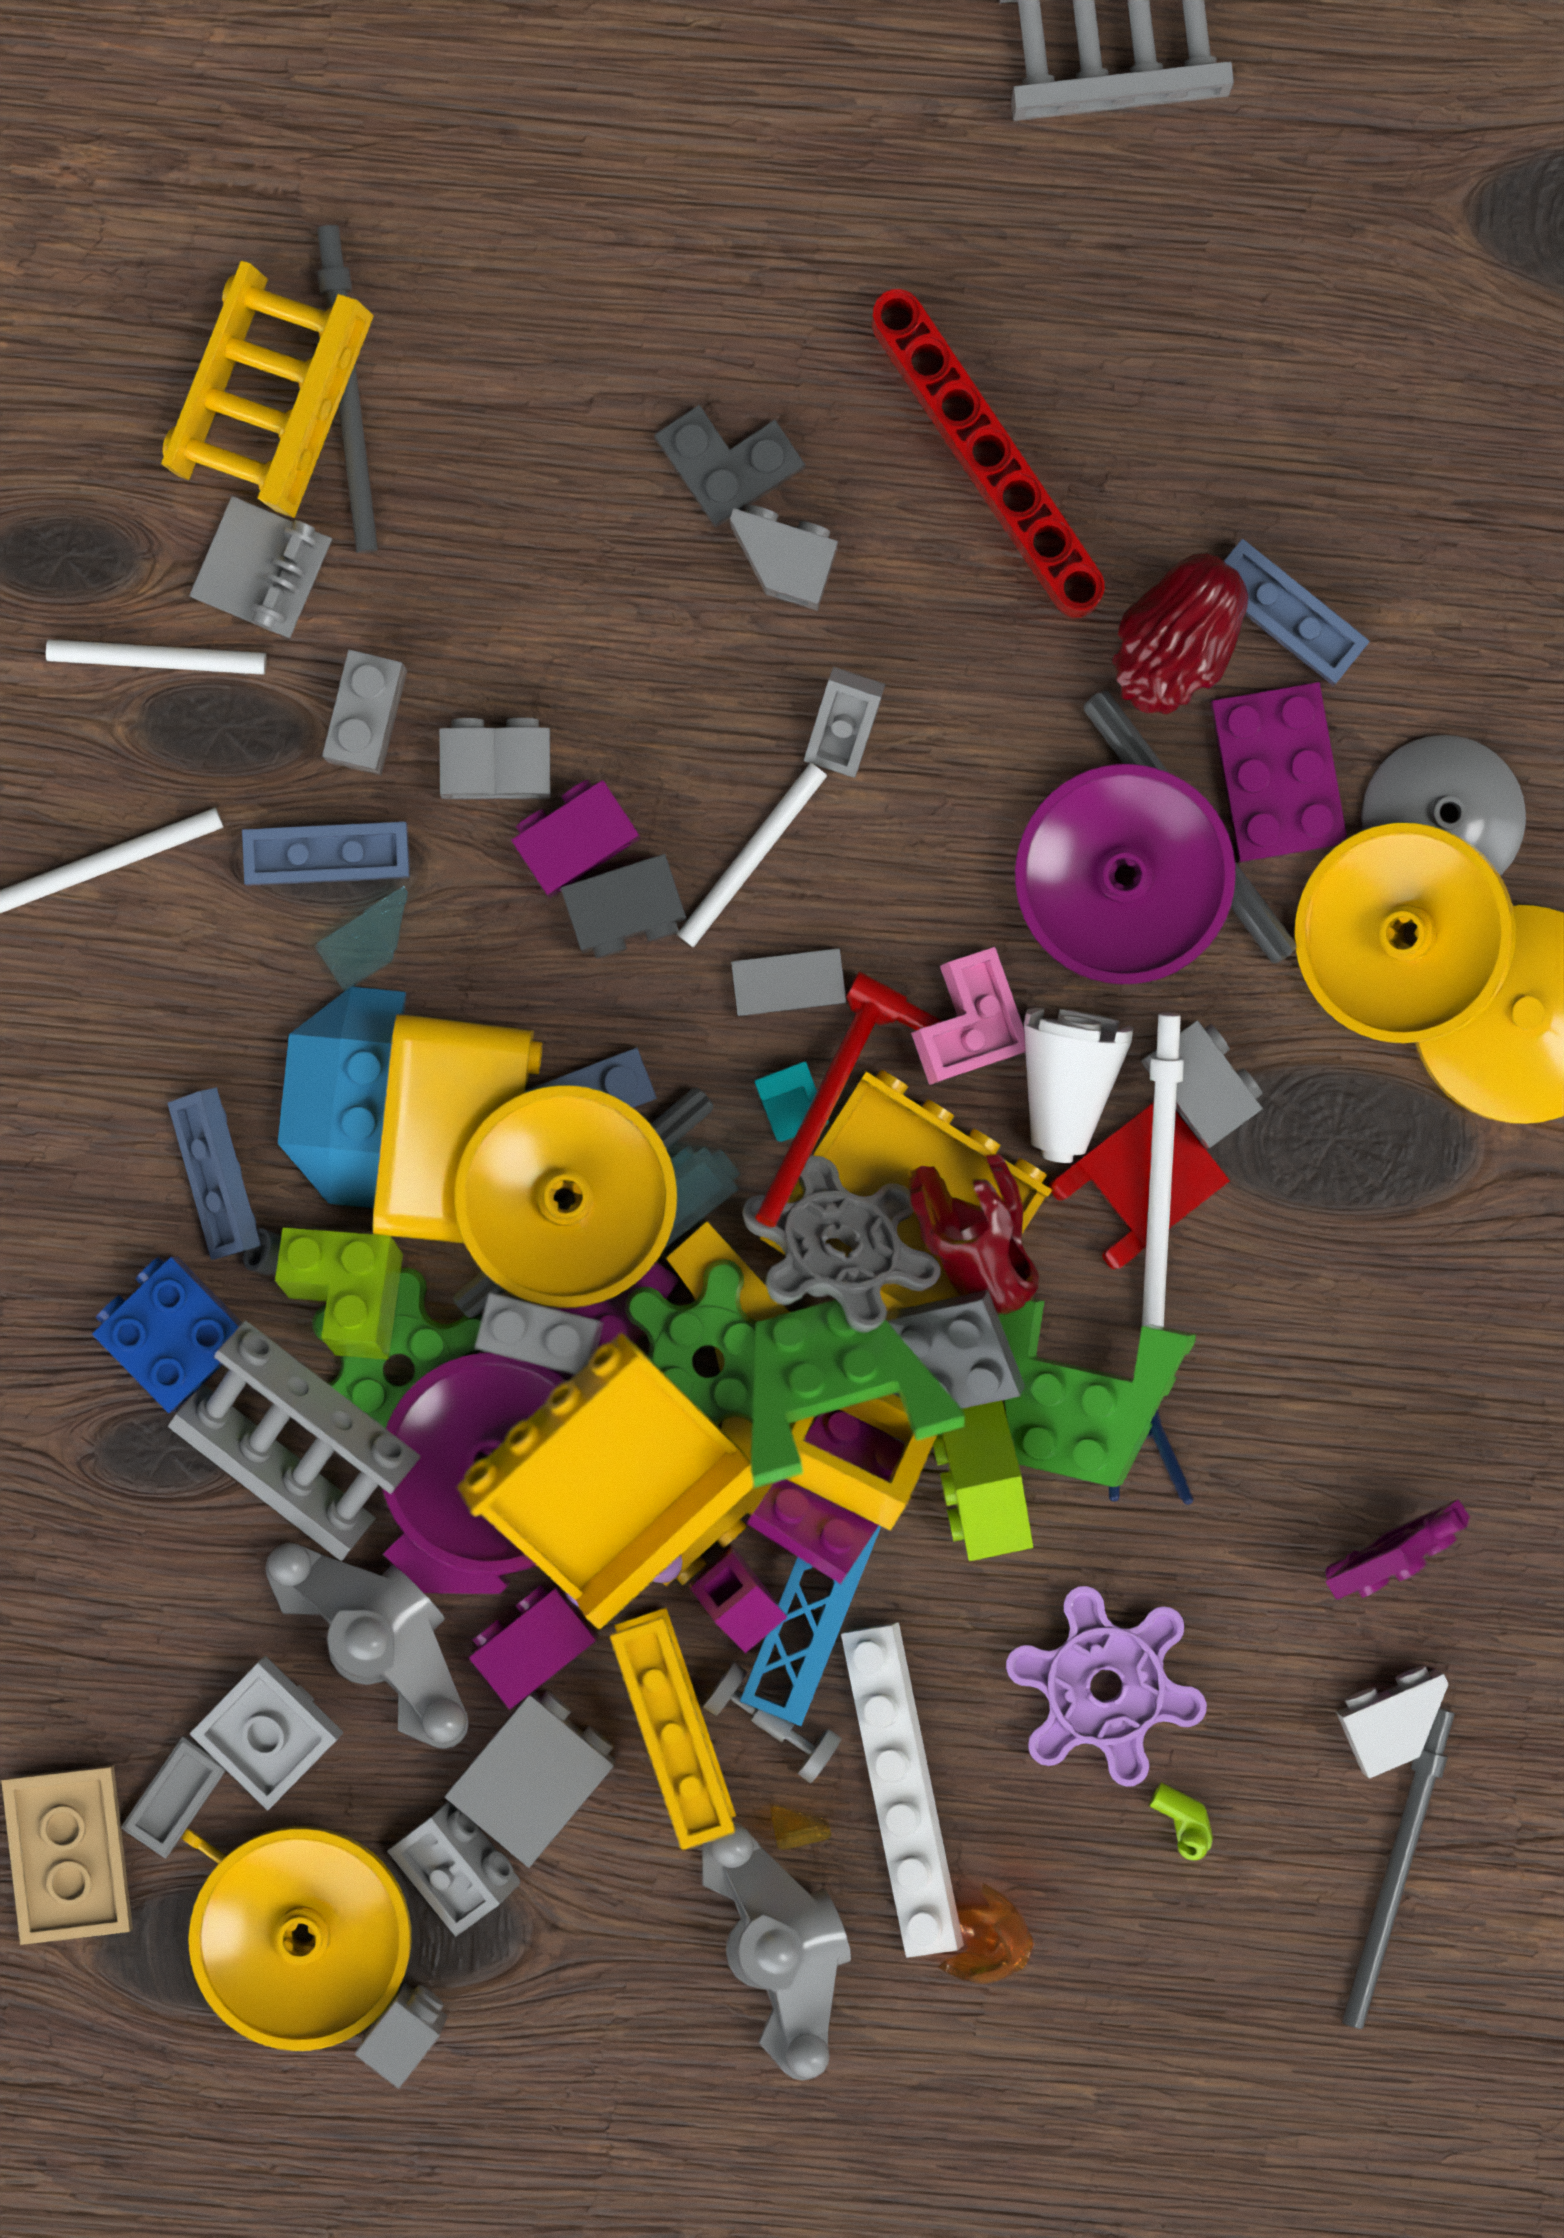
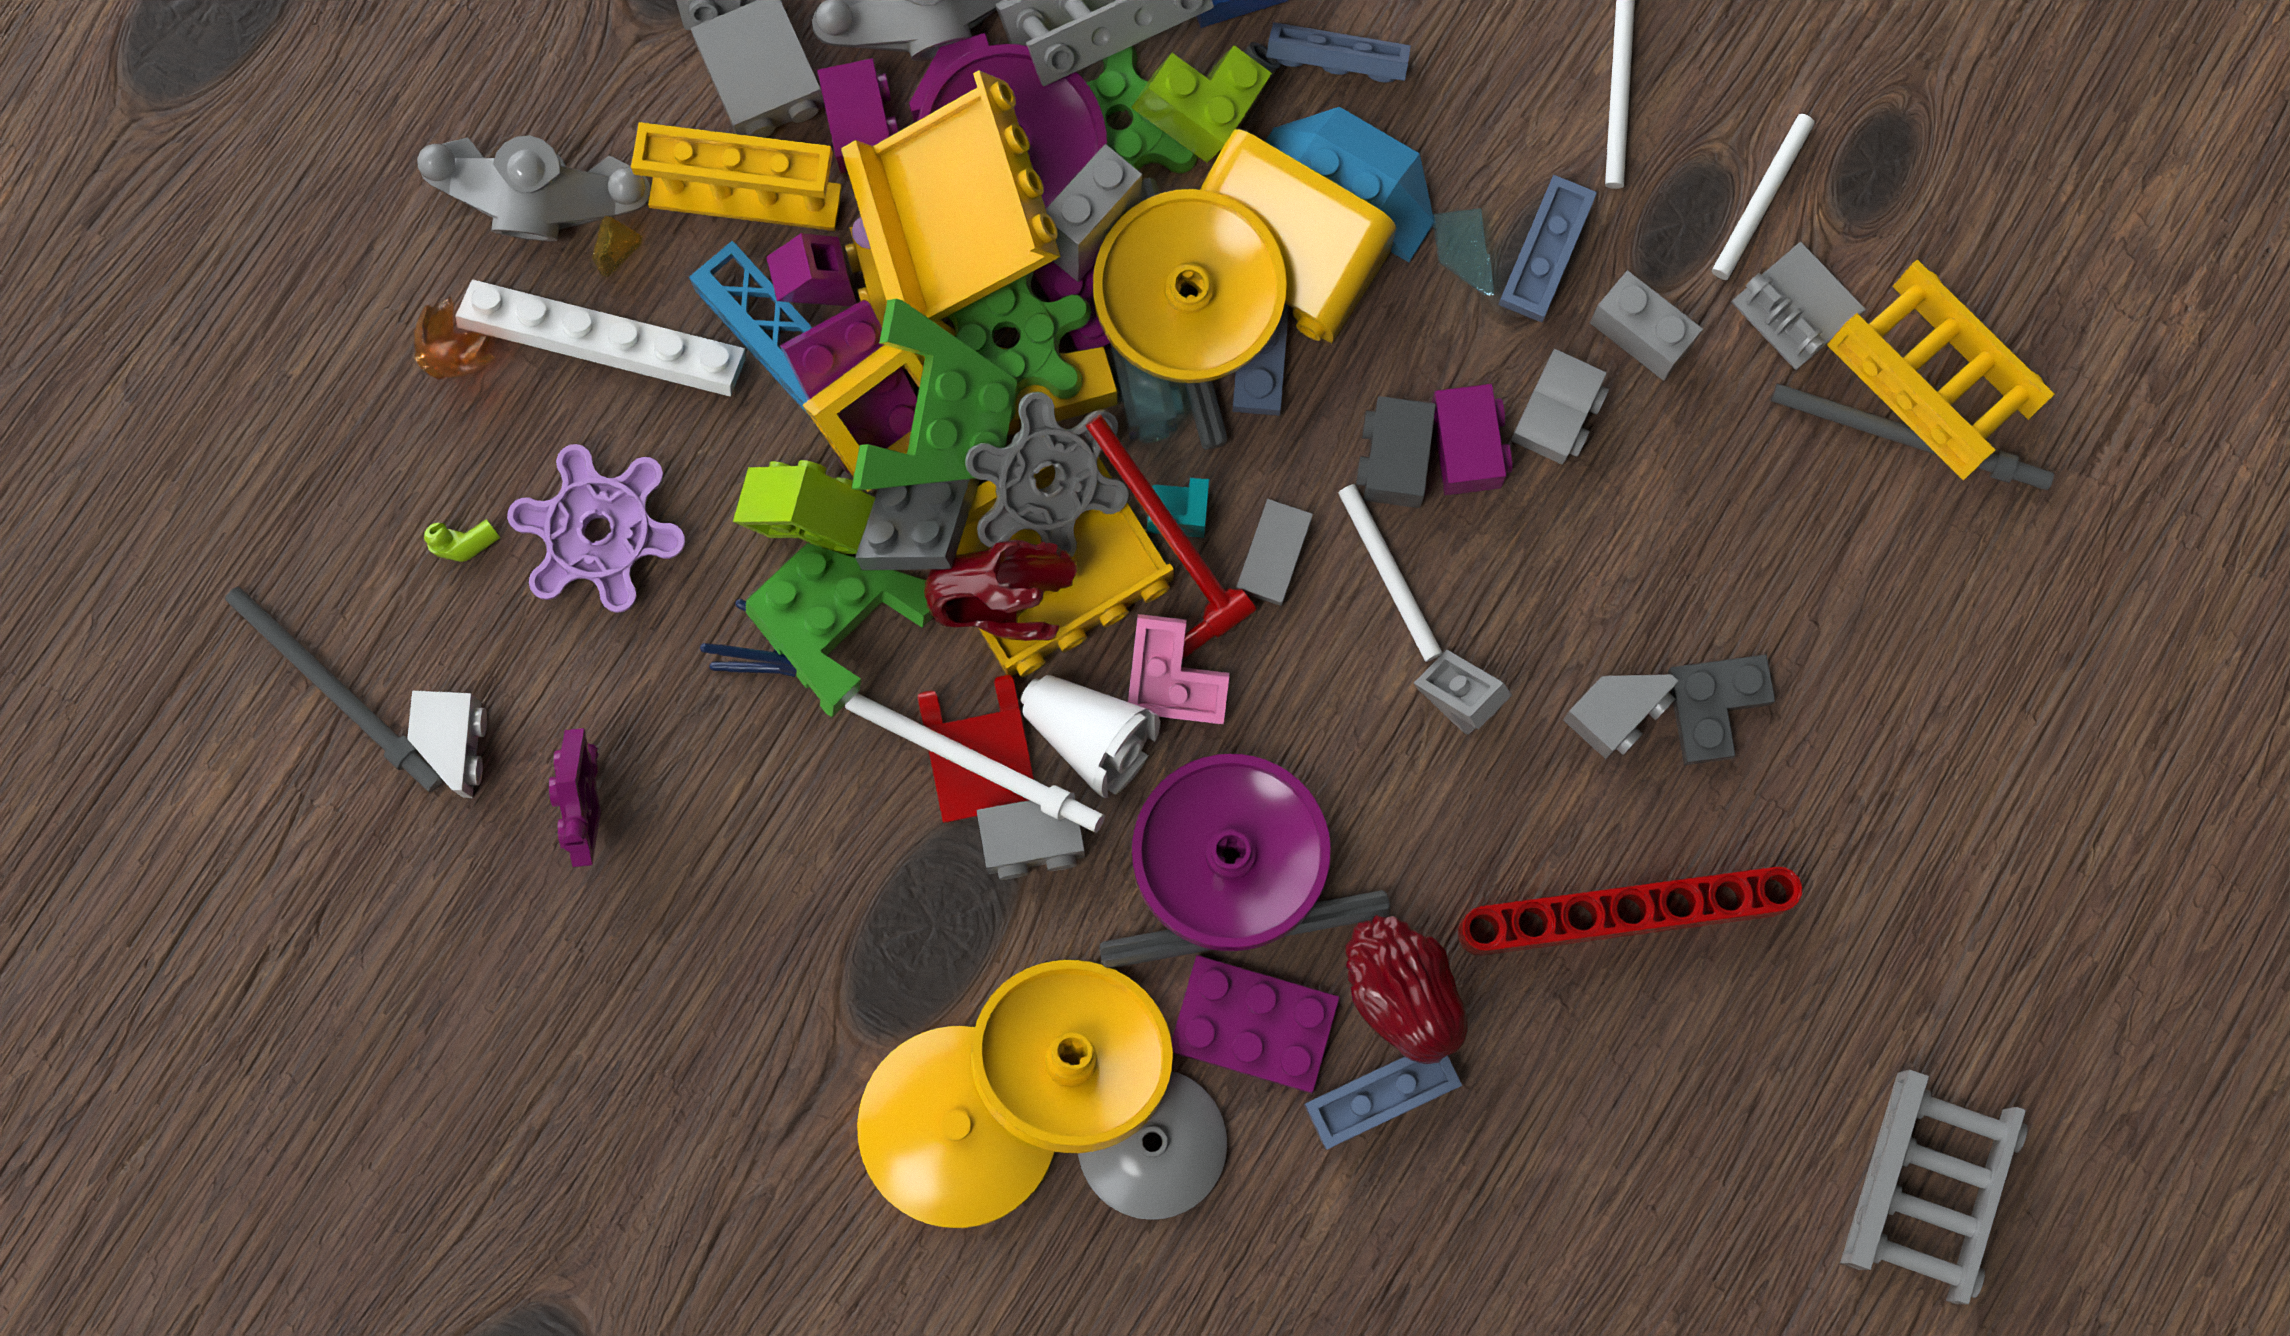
camera: 120 degrees right, 10 degrees down
light grey wheel [703,1662,842,1783] -> none

